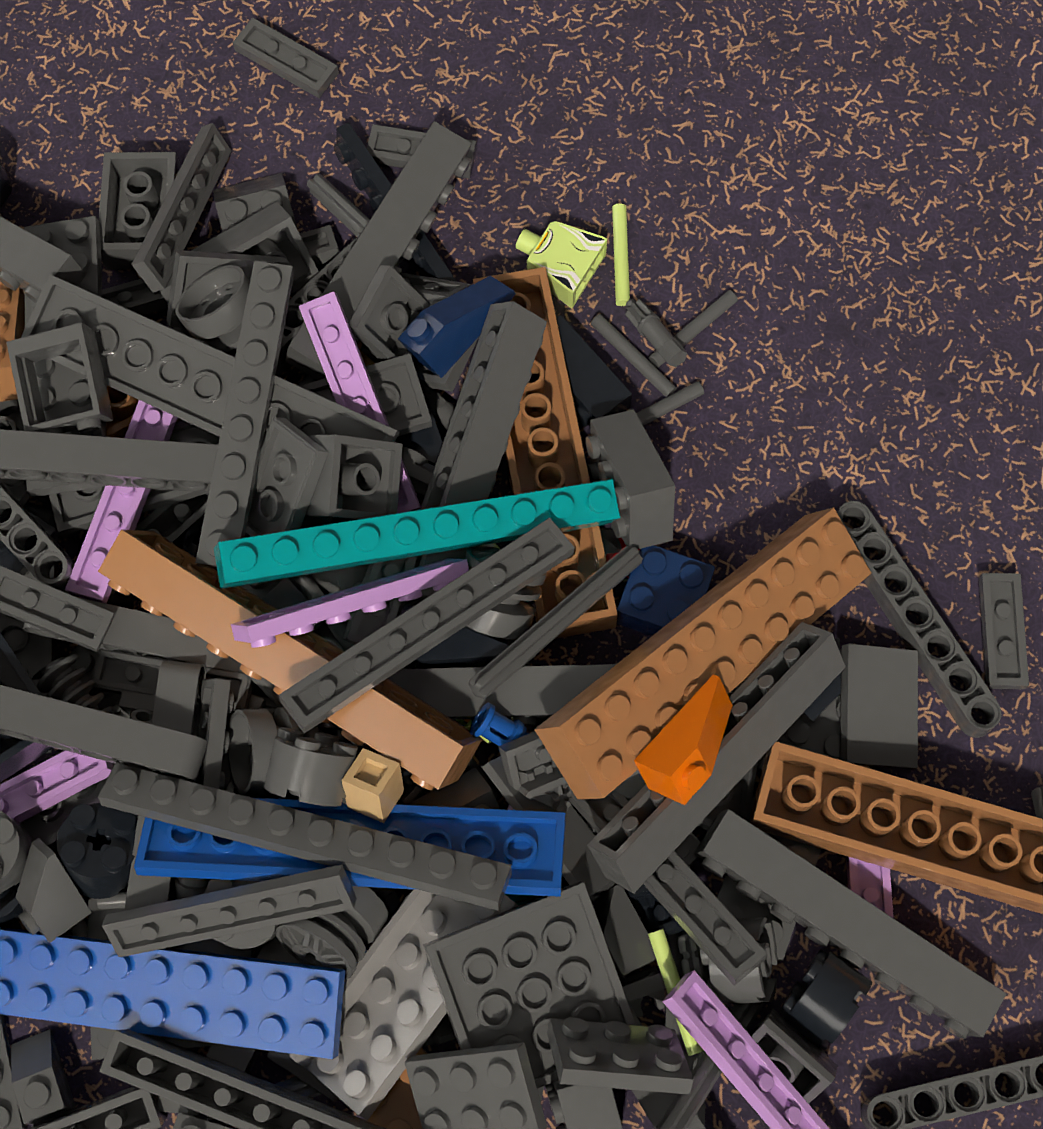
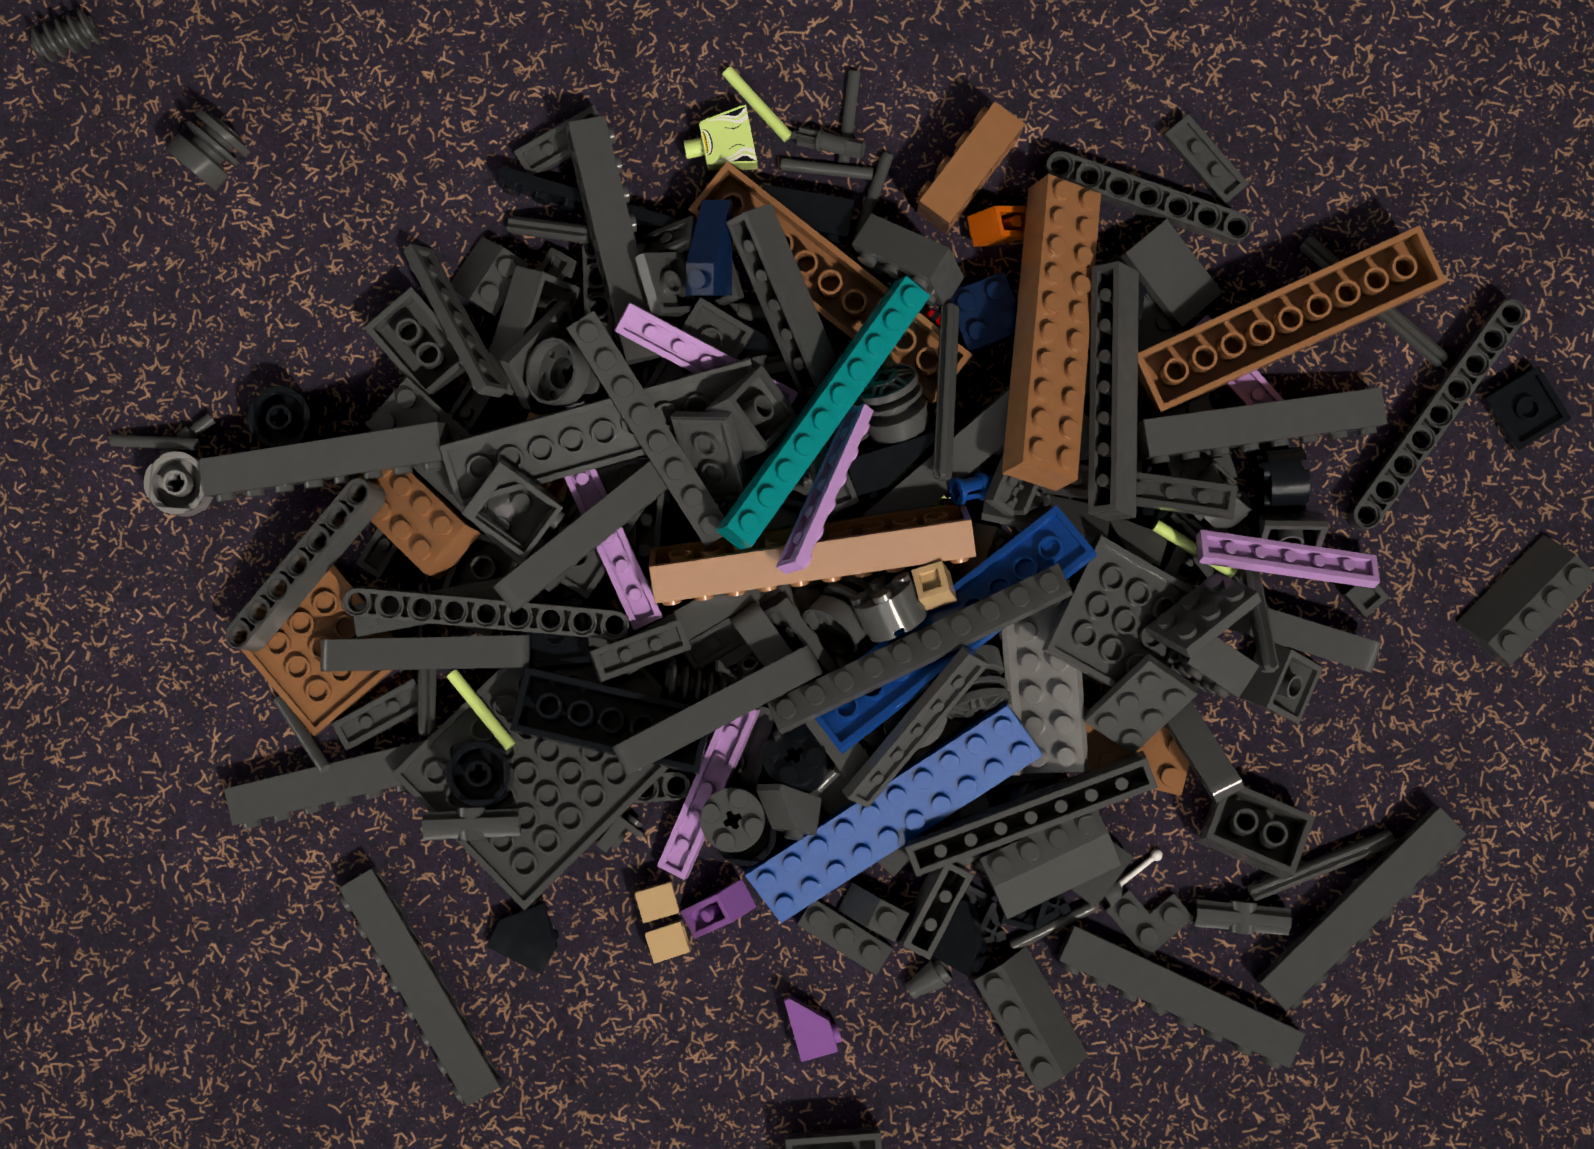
camera: 40 degrees left, 15 degrees up
dark grey plate [232,18,339,99] -> none
dark grey plate [279,518,575,733] -> none
orange slope [634,674,733,805] -> none
none -> medium nougat brick [916,101,1025,235]
none -> orange slope [967,206,1027,247]

